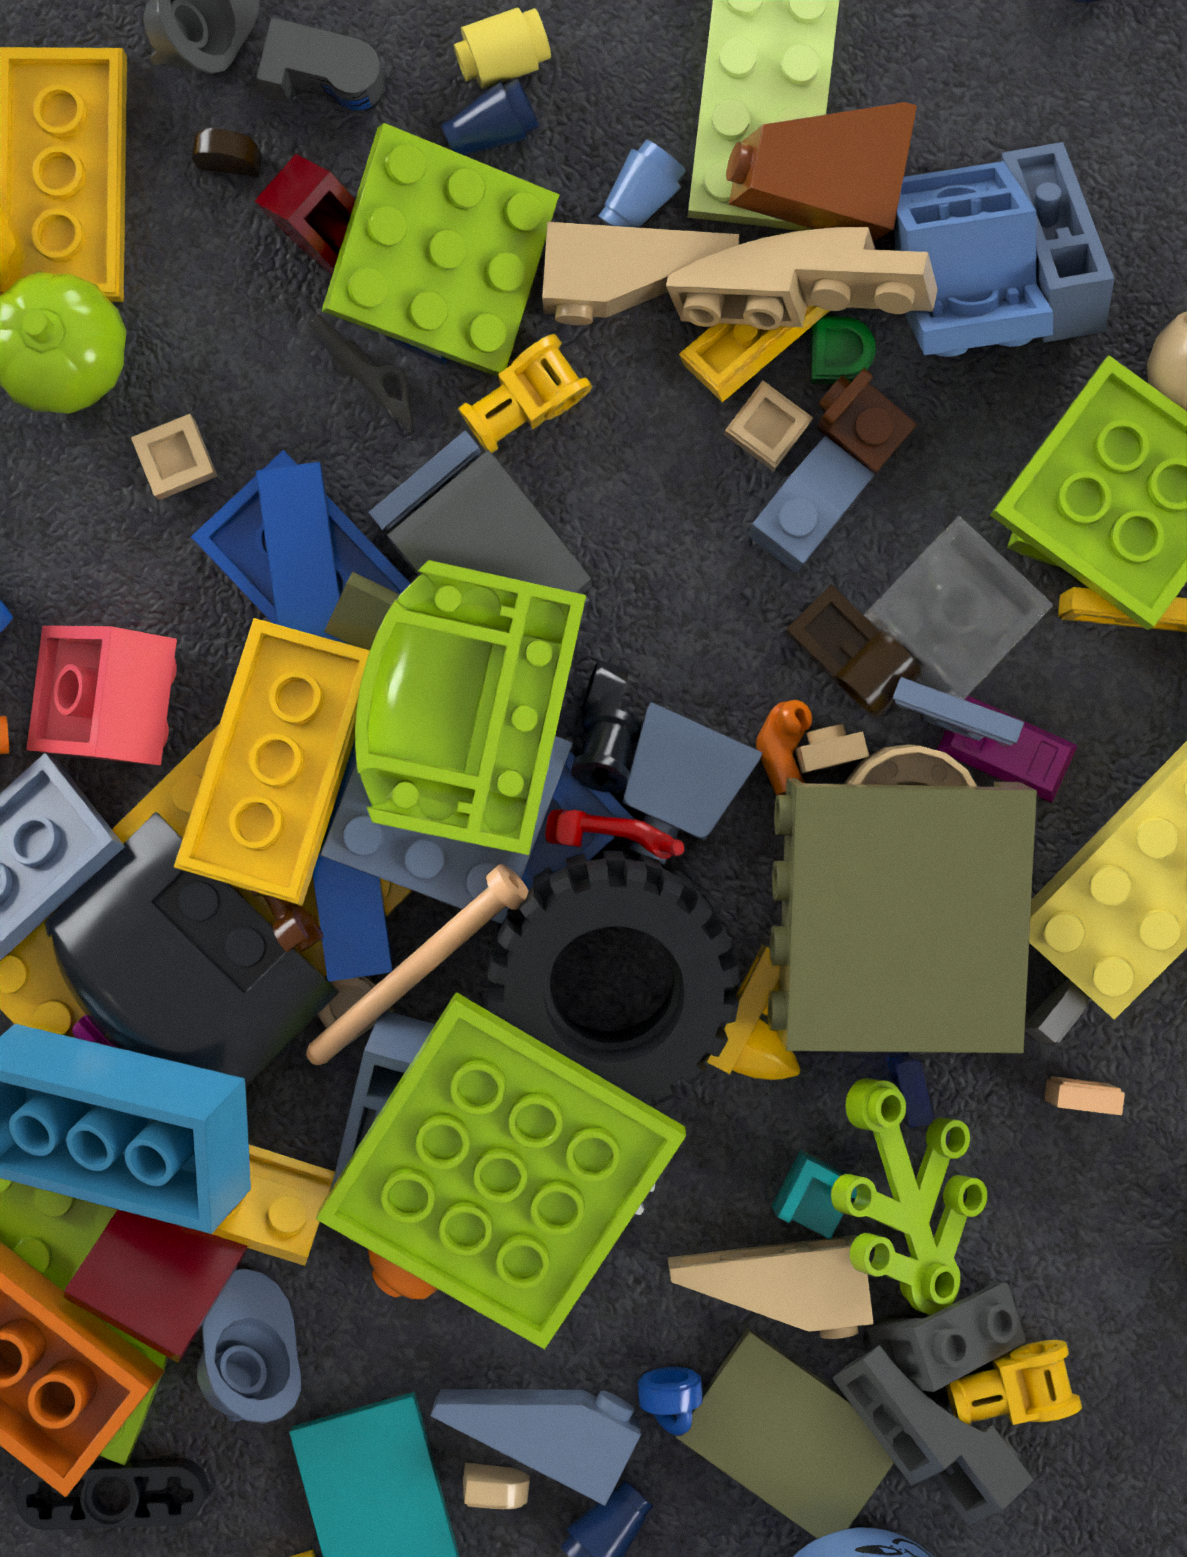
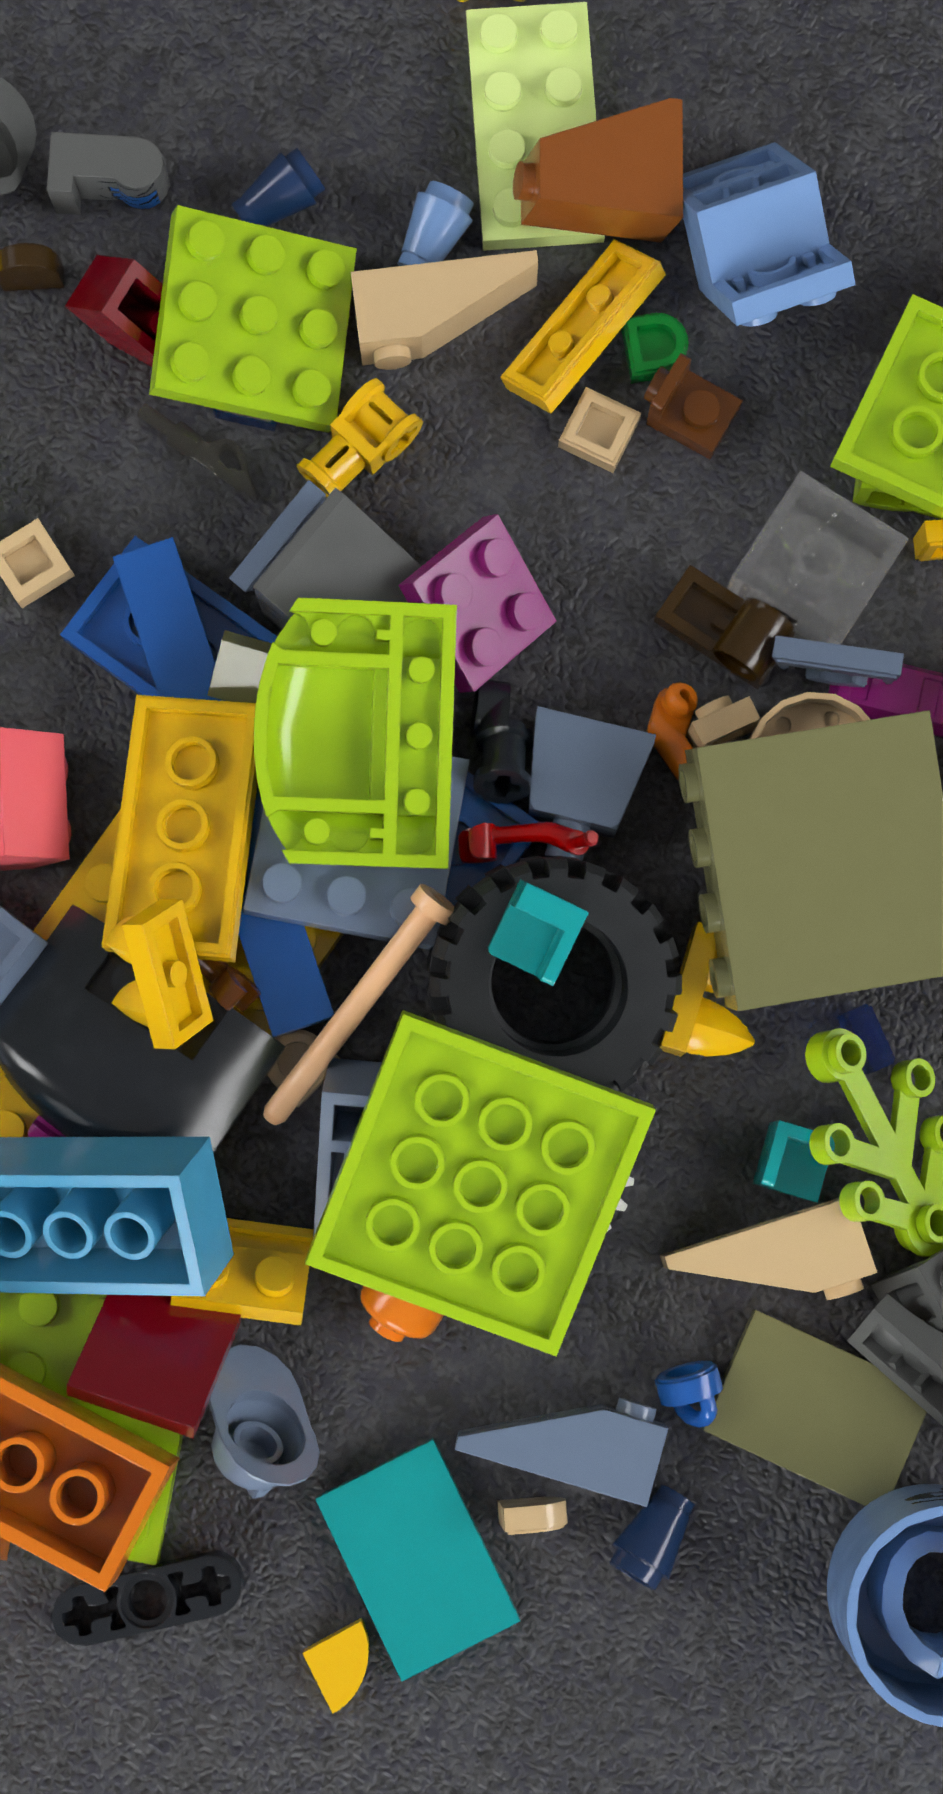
camera: 10 degrees left, 5 degrees down
light yellow brick [453,7,551,90] -> none
tan slope [666,227,938,330] -> none
sand blue slope [747,436,875,574] -> none
sand blue slope [1001,142,1115,343] -> none
none -> yellow tile [106,899,213,1049]
none -> magenta plate [398,514,557,693]
none -> teal panel [488,879,589,986]

